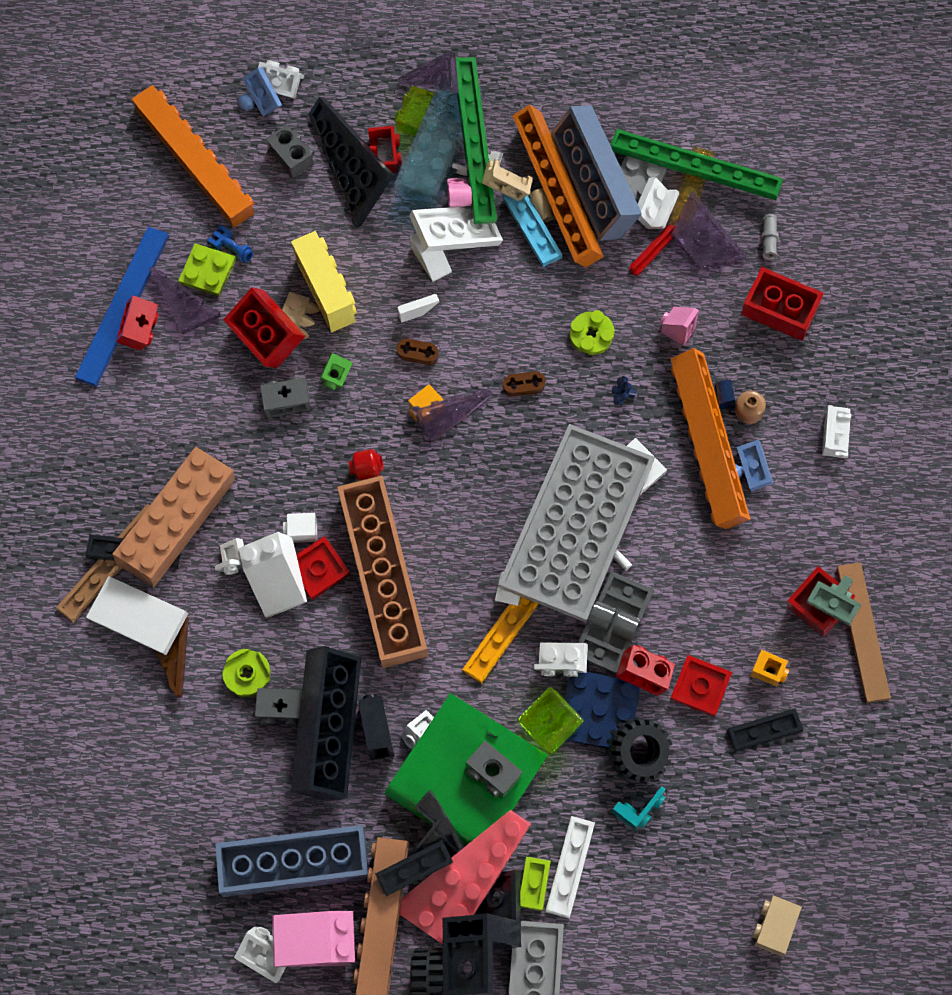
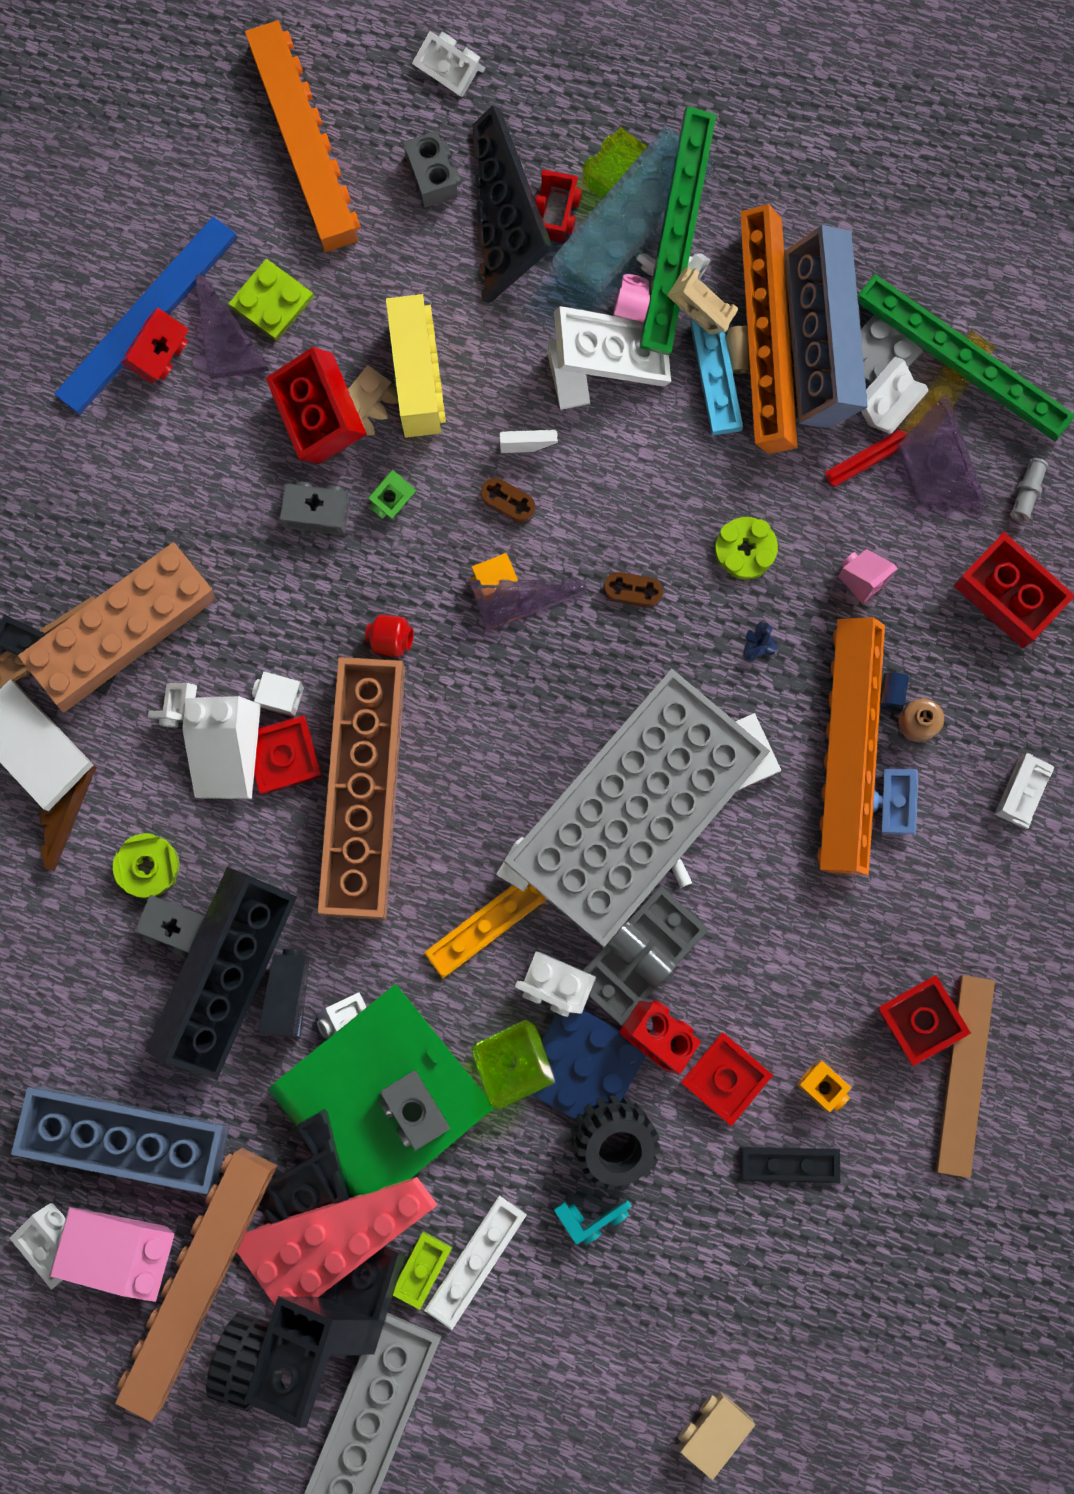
camera: 15 degrees right, 10 degrees up
blue hinge [206,225,254,262] -> none
medium blue plate [238,67,282,116] -> none
black tile [375,840,453,897] -> none
clear purple wing [398,51,459,93] -> none
sand green hinge [807,575,861,627] -> none

